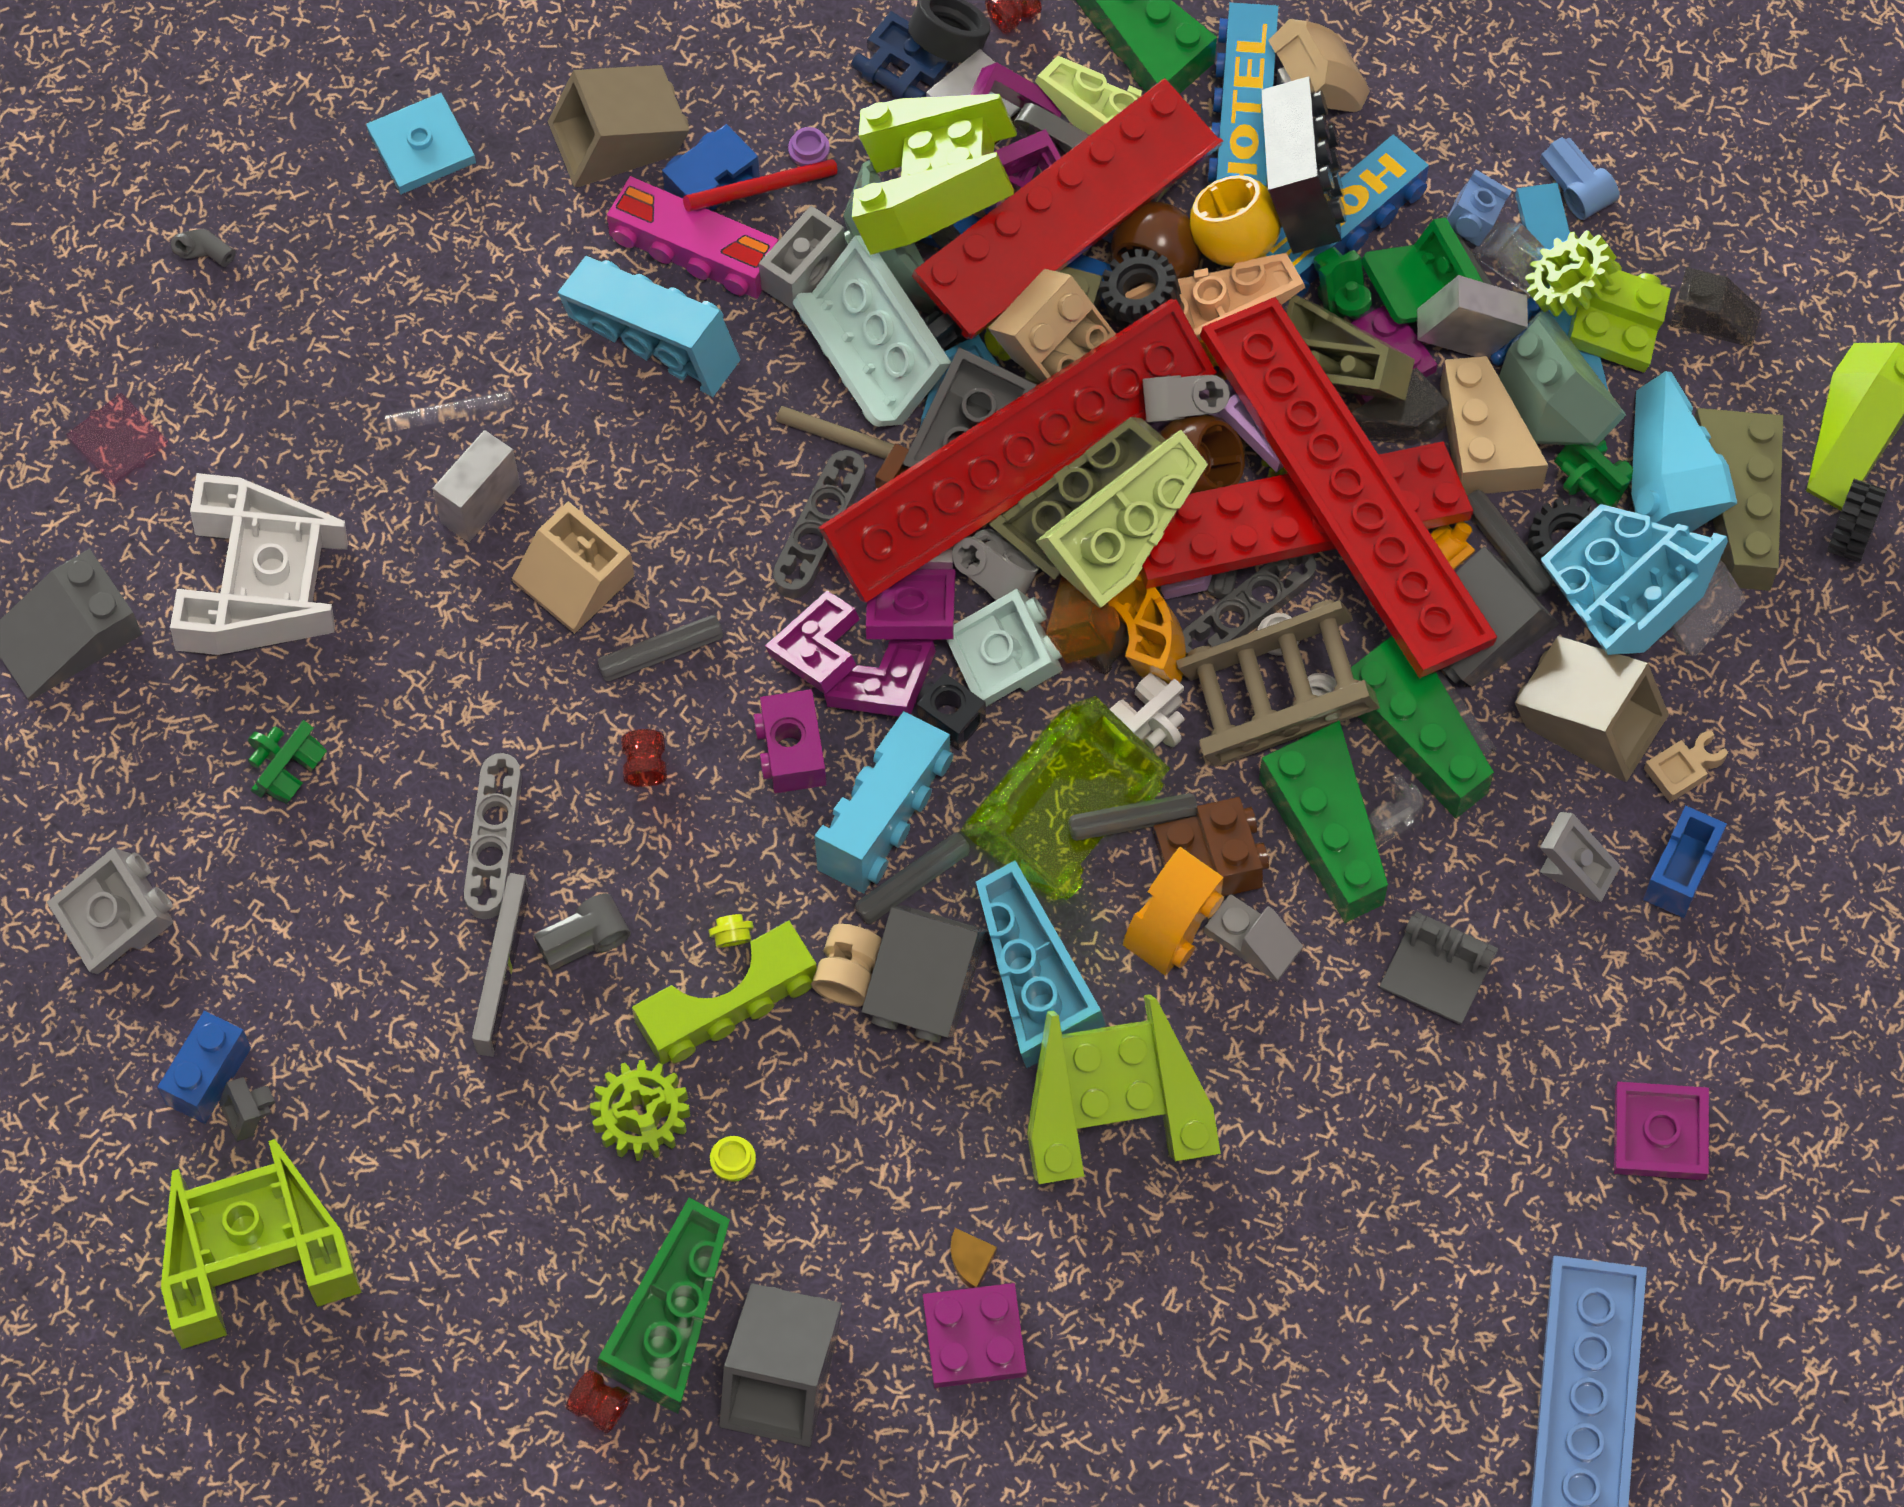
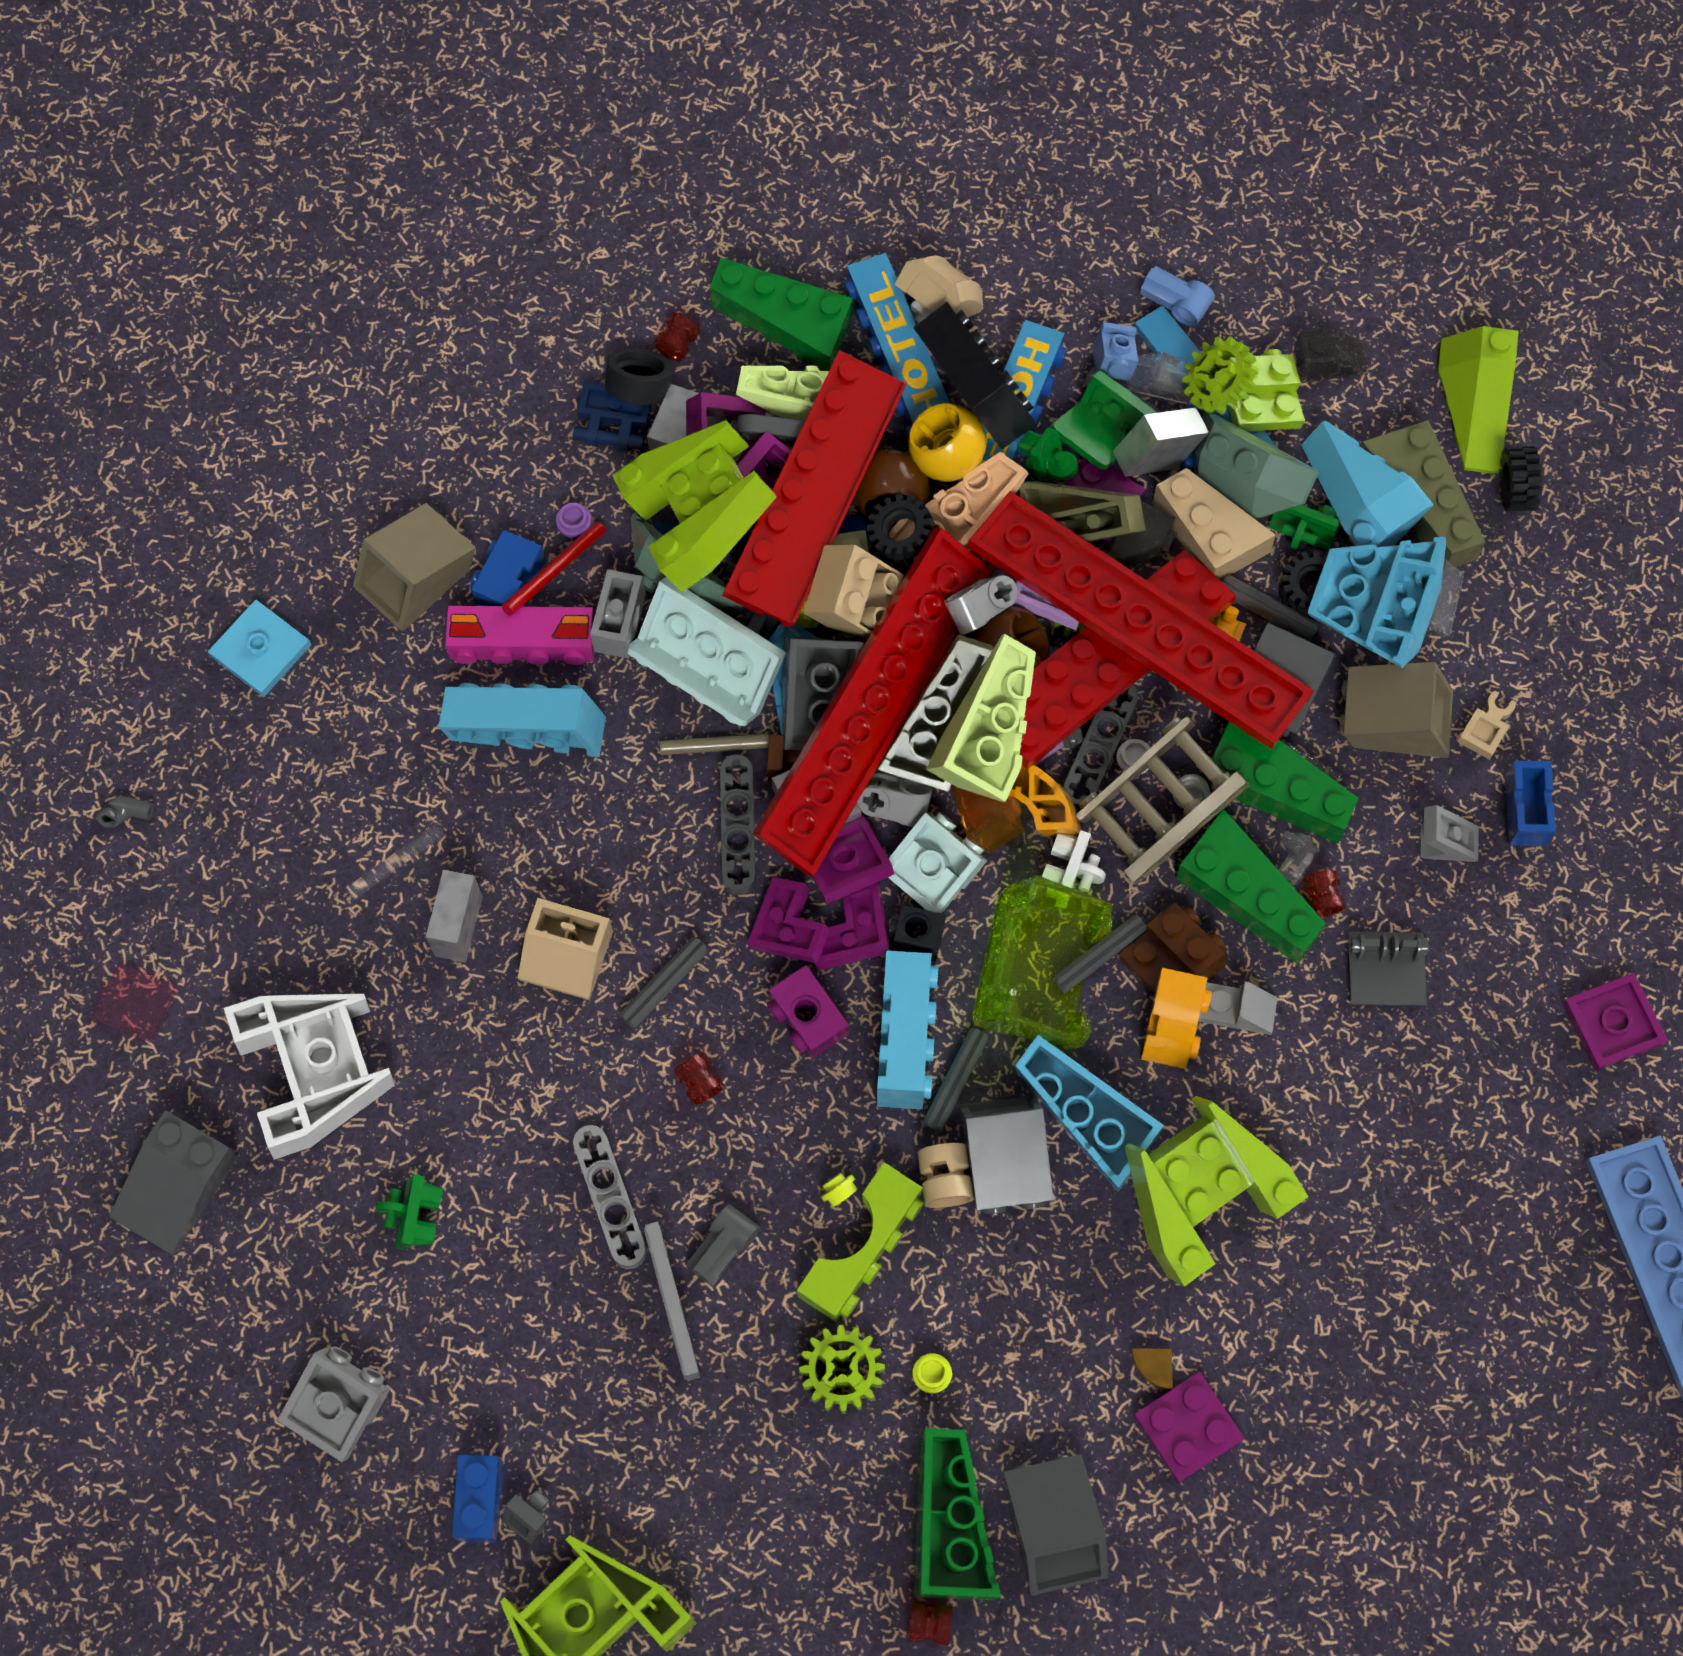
camera: 25 degrees left, 5 degrees up
none -> clear red wheel [1301,870,1346,917]

